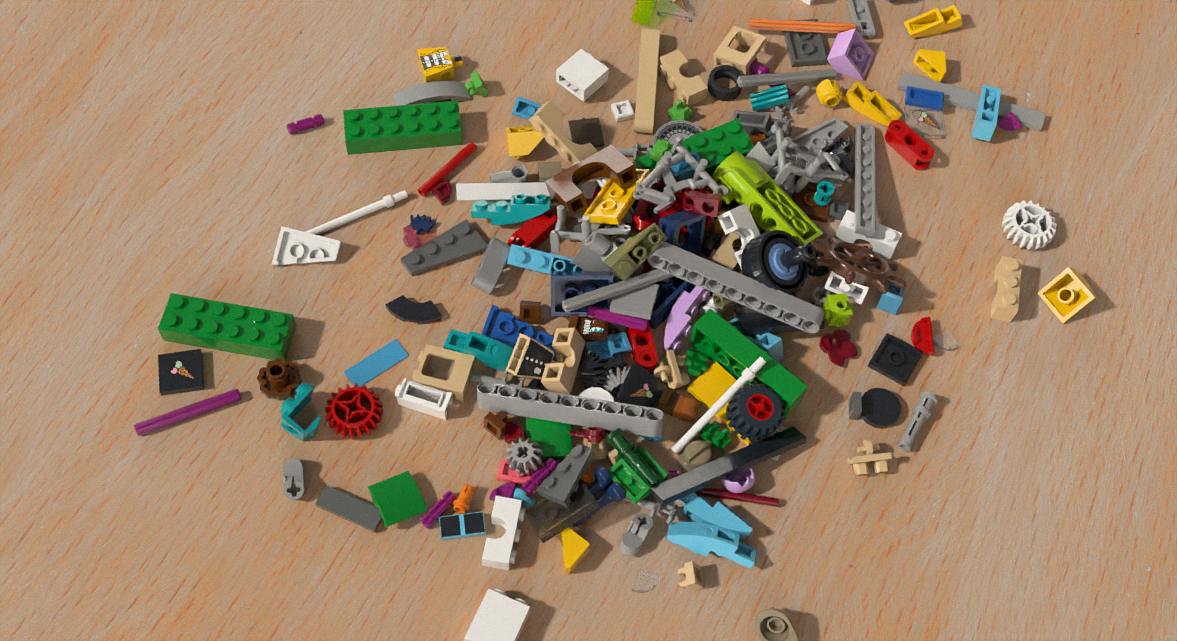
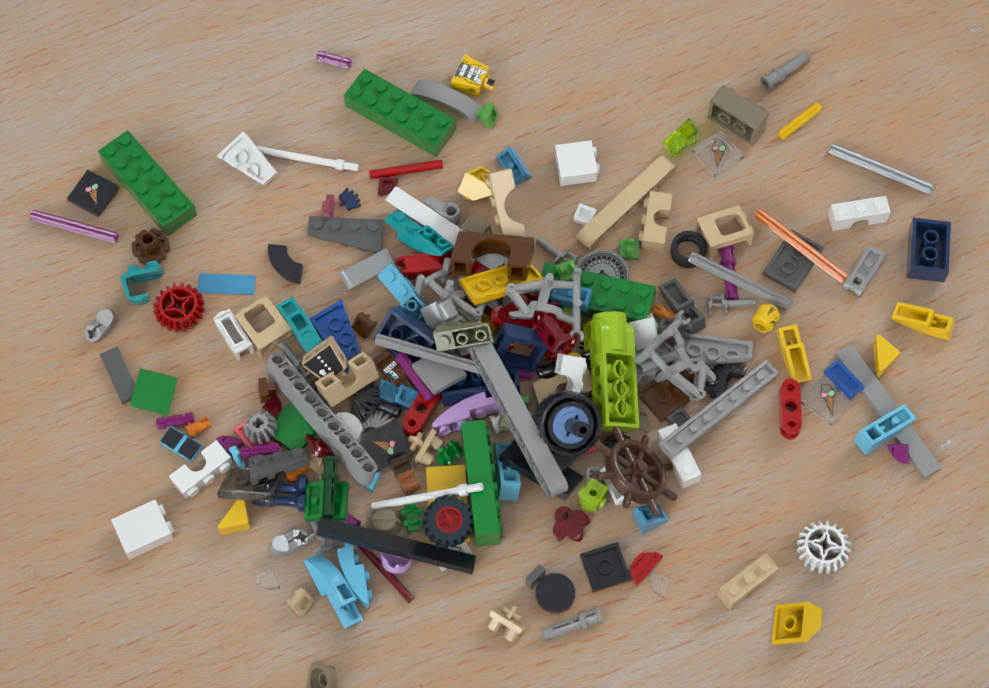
camera: 45 degrees right, 5 degrees up
clear smoke piece [568,118,605,147] -> none
teal tile [750,84,790,111] -> none
teal bush [814,181,834,206] -> none
lavender slope [827,28,874,80] -> none

